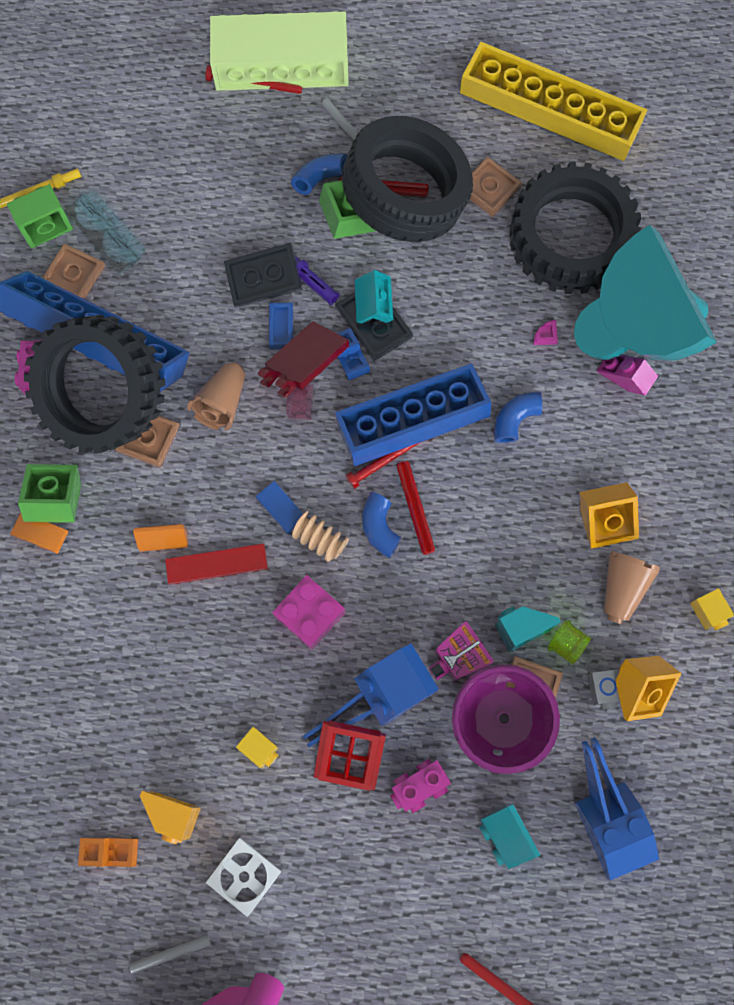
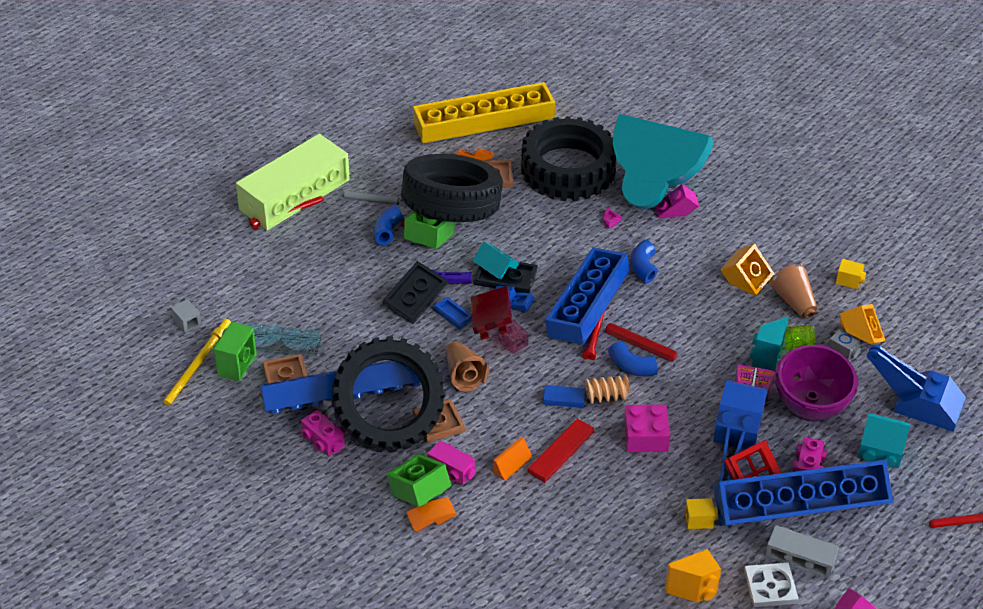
camera: 45 degrees left, 30 degrees down
none -> light grey brick [171,299,202,333]
none -> dark pink brick [428,440,476,486]
none -> orange slope [456,147,494,161]
none -> blue brick [713,460,894,526]
none -> light grey brick [765,525,839,579]

